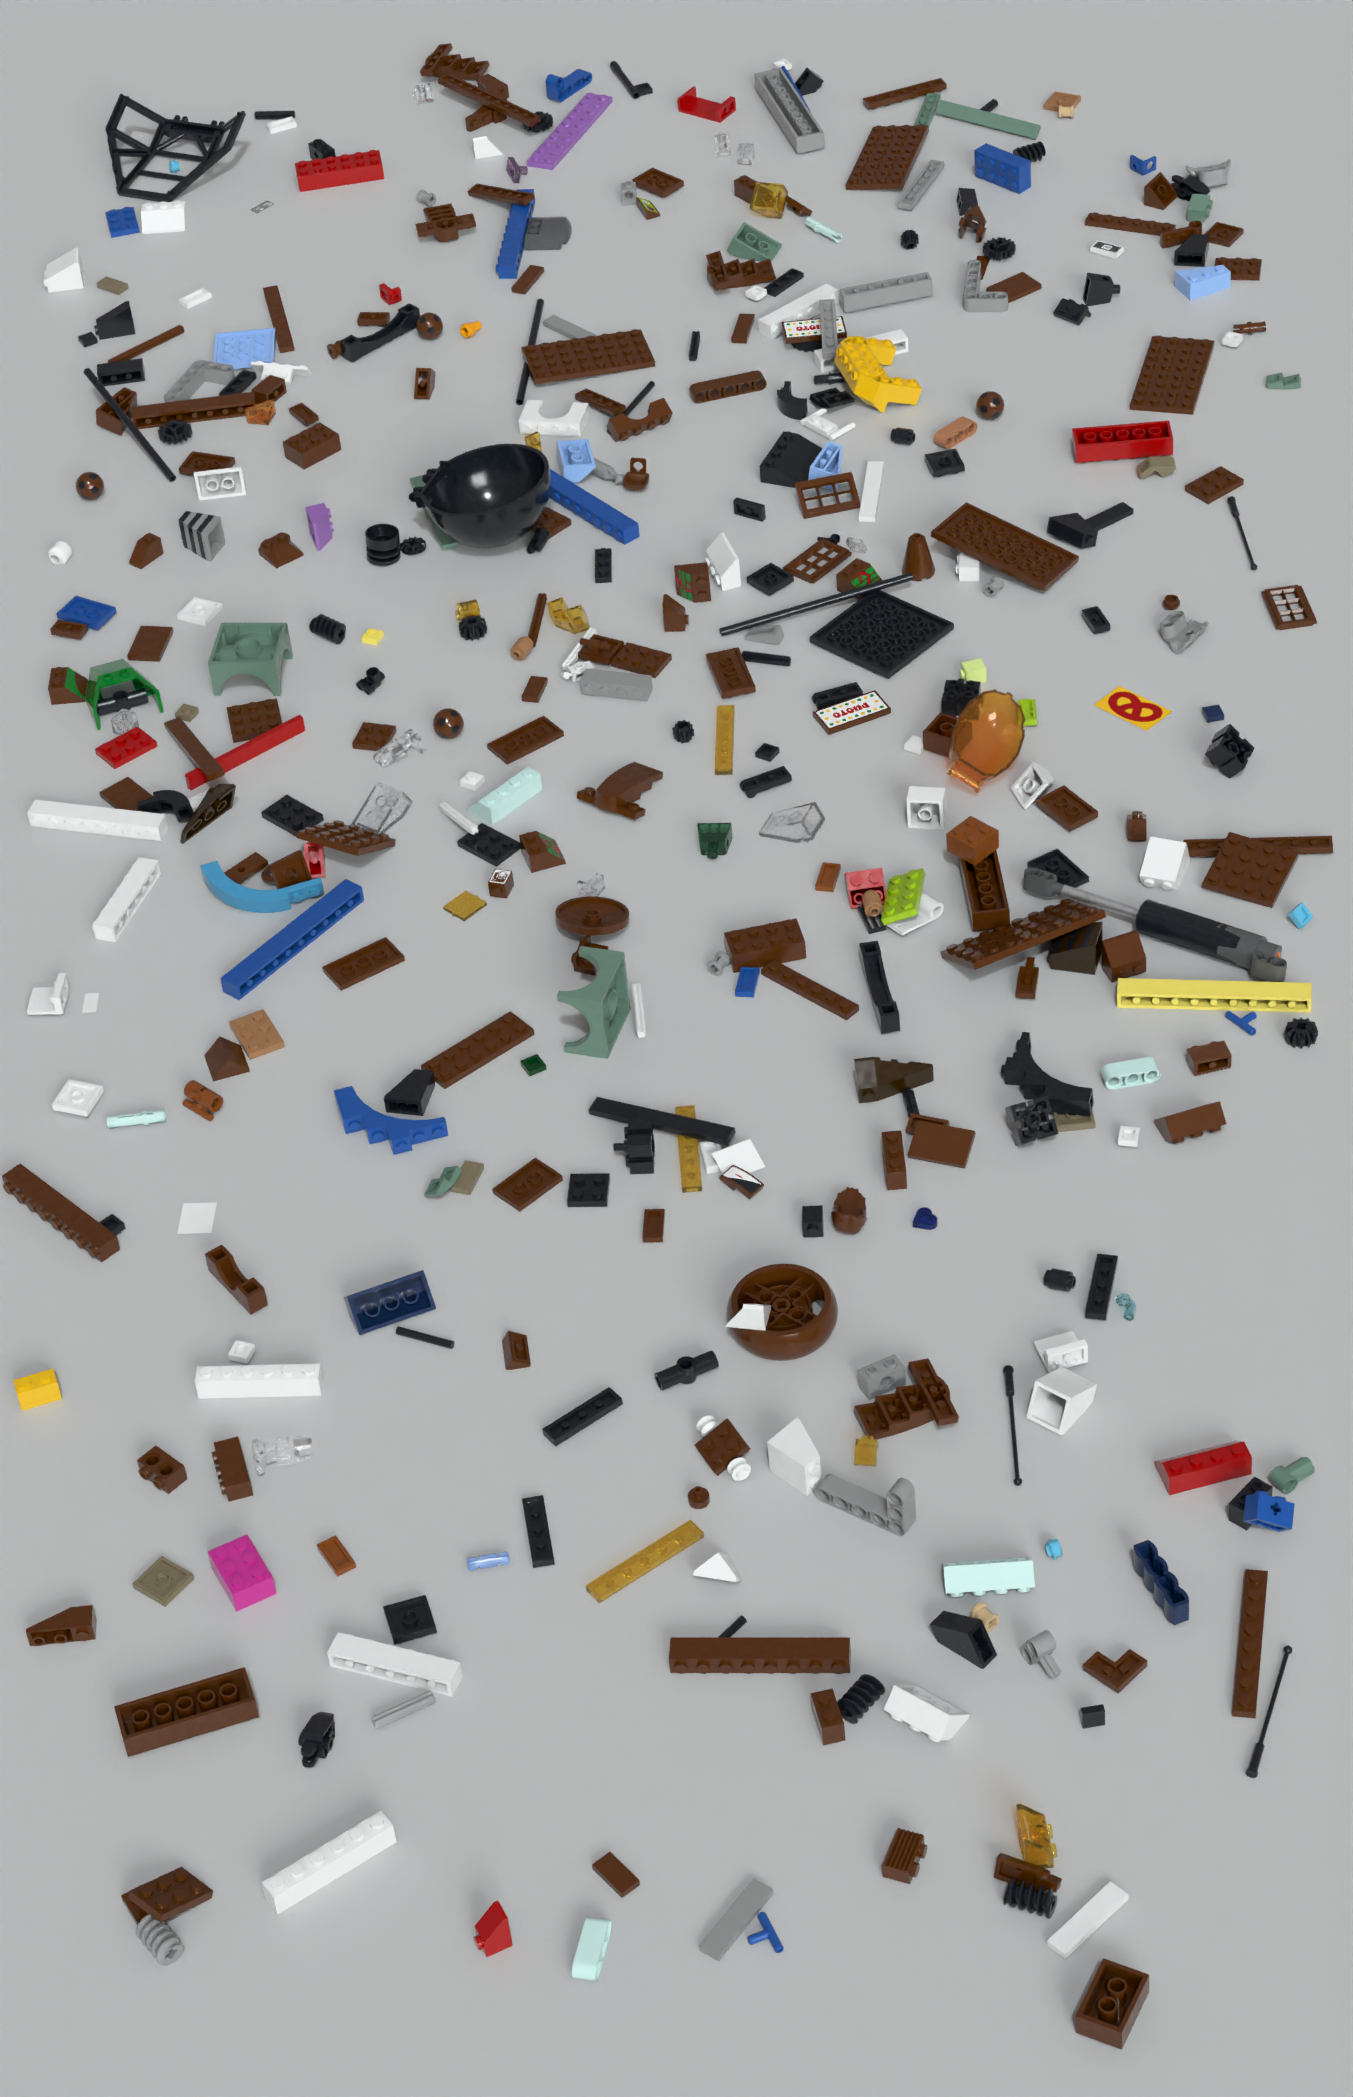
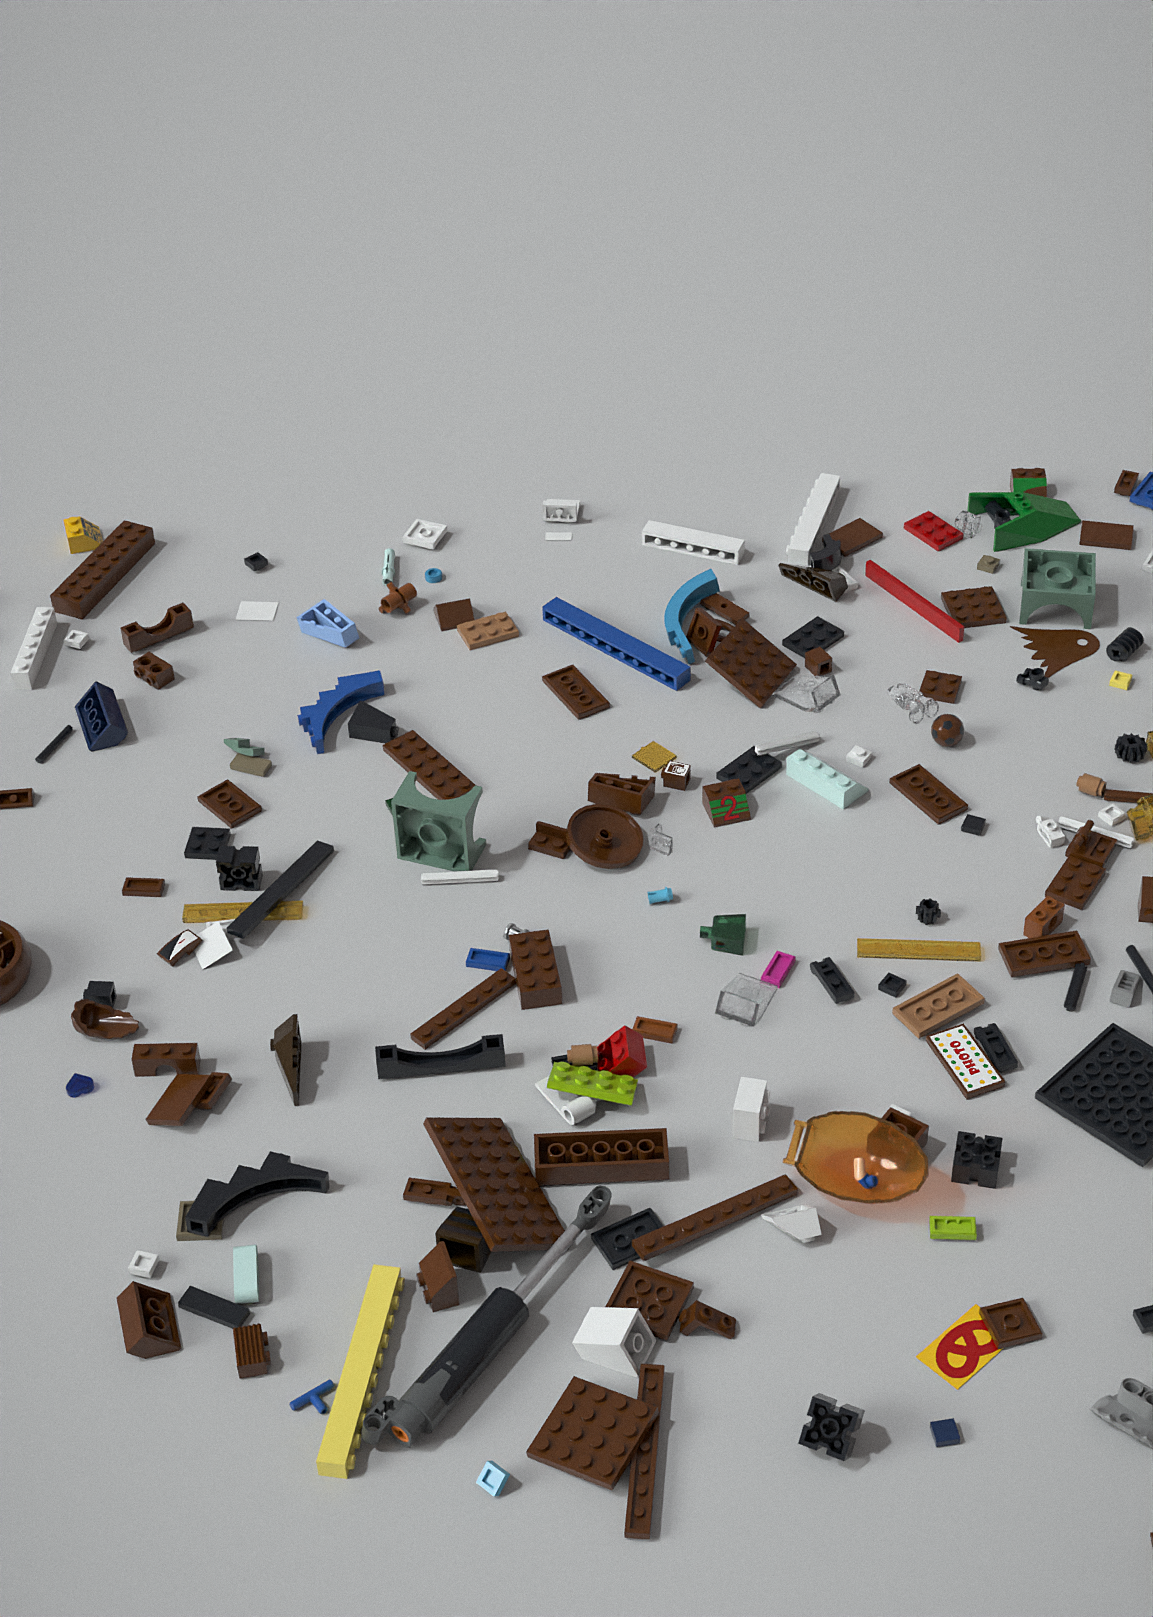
camera: 90 degrees right, 0 degrees up
reddish brown brick [2,1164,120,1262] -> none
reddish brown tile [164,717,225,781] -> none
reddish brown tile [521,676,548,703] -> none
reddish brown slope [577,762,663,820] -> none
light grey brick [580,668,653,701] -> none
black axle [902,1087,920,1117] -> none
dark orange brick [946,816,999,866] -> none
yellowish green brick [959,658,987,683] -> none
black brick [1005,1096,1059,1146] -> none
reddish brown plate [1036,785,1098,832] -> none
black gear [1284,1017,1318,1049] -> none
none -> reddish brown brick [50,520,155,620]
none -> reddish brown brick [133,651,175,690]
none -> black tile [178,1285,250,1329]
none -> light blue wedge [296,599,359,648]
none -> dark azure tile [425,568,442,583]
none -> reddish brown wedge [587,773,656,815]
none -> reddish brown plate [605,1261,694,1341]
none -> reddish brown plate [632,1174,798,1262]
none -> medium azure pin [647,887,673,904]
none -> dark pink tile [760,951,796,988]
none -> reddish brown brick [805,647,832,678]
none -> arm [854,1158,878,1189]
none -> medium nougat plate [892,973,985,1039]
none -> black tile [961,814,986,836]
none -> reddish brown tile [979,1298,1043,1349]
none -> reddish brown piece [1010,626,1100,678]
none -> dark orange brick [1023,896,1065,938]
none -> white tile [1098,804,1126,826]

